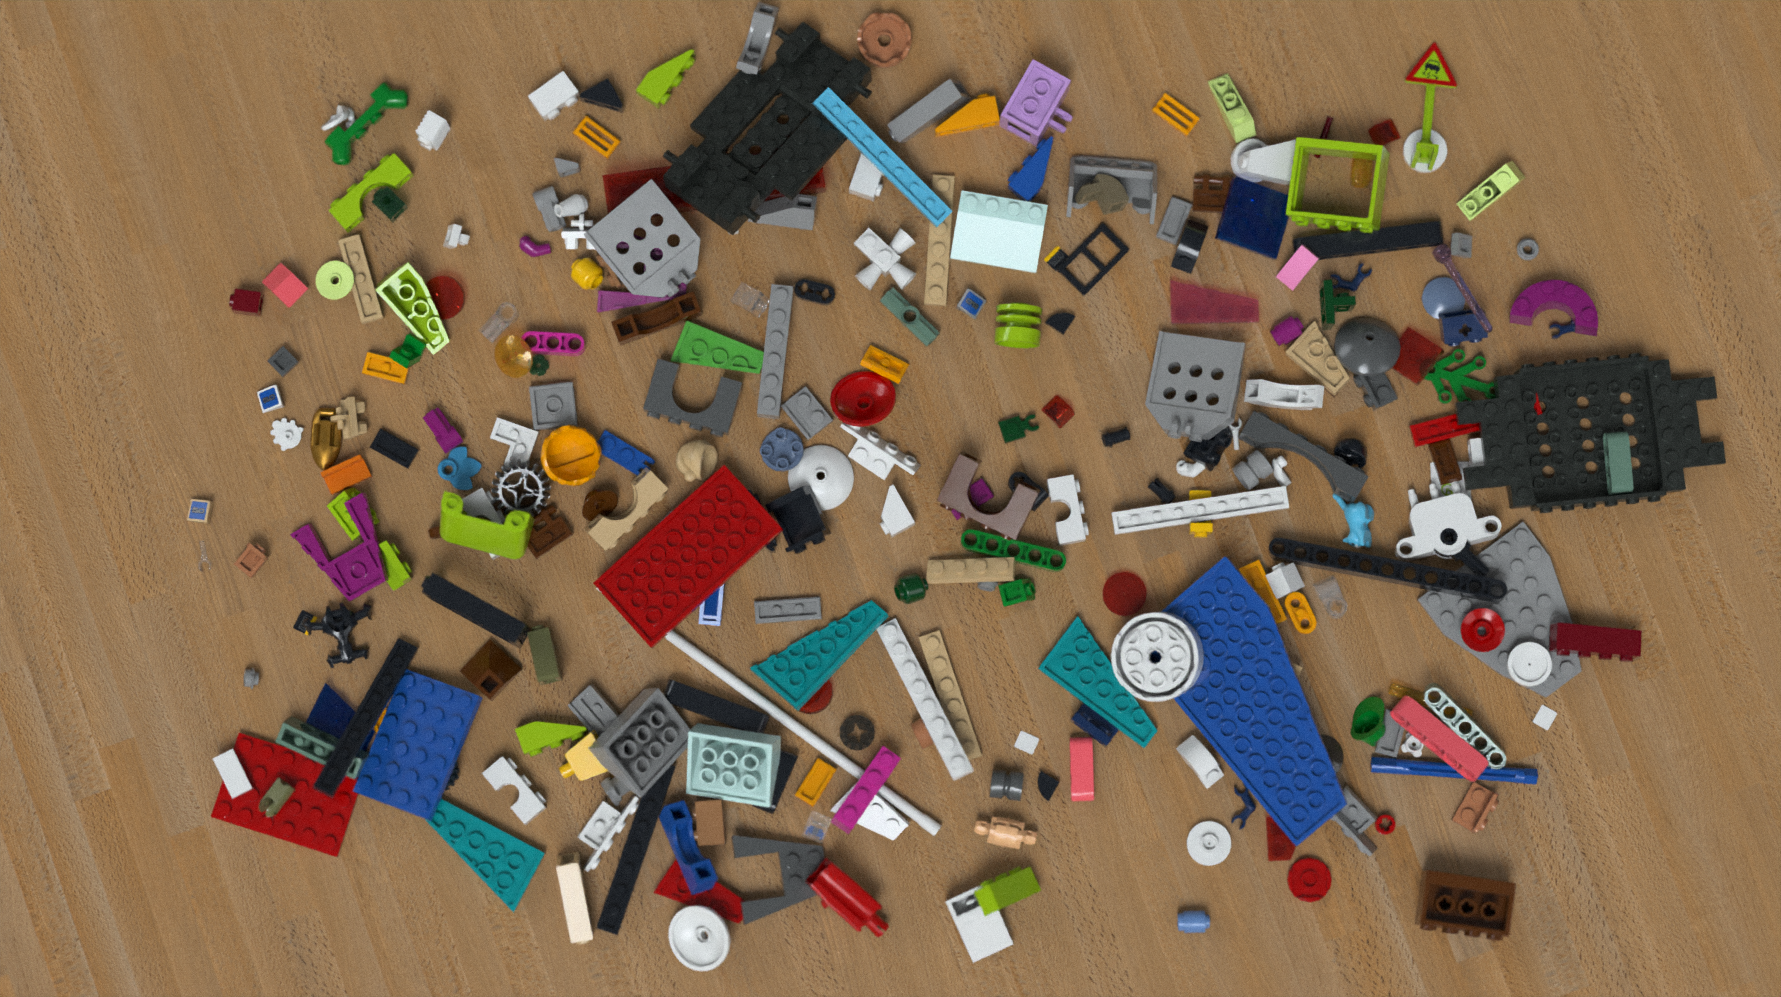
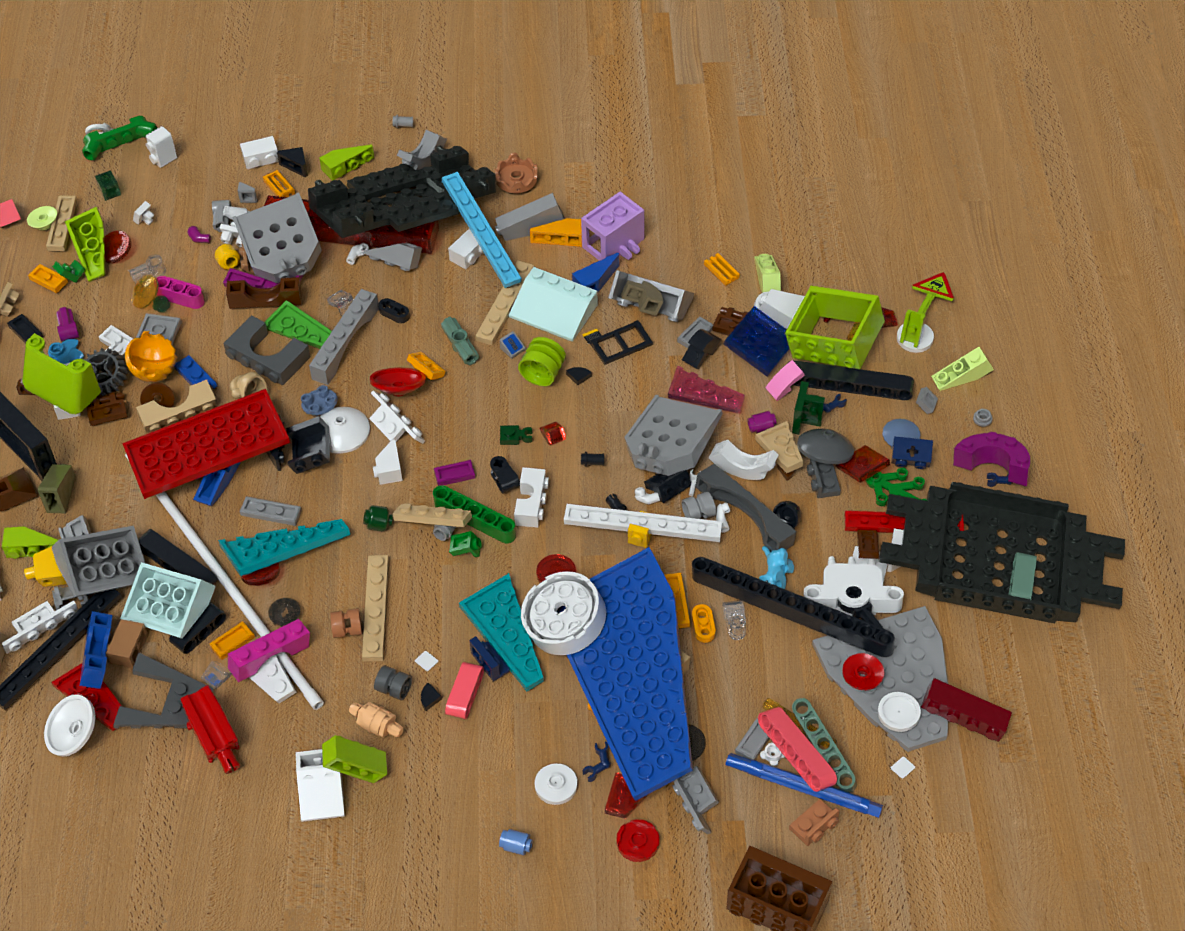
camera: 20 degrees right, 30 degrees down
lime arch [328,153,413,233] -> none
light grey plate [781,386,833,441] -> none
white brick [854,228,916,291] -> none
white plate [876,618,973,781] -> none
arch [937,451,1041,540] -> none
white brick [1176,735,1224,789] -> none
white brick [1265,562,1305,599] -> none
green piece [1350,697,1386,747] -> none
red bush [1375,815,1396,835] -> none
piece [1432,244,1493,333] -> none

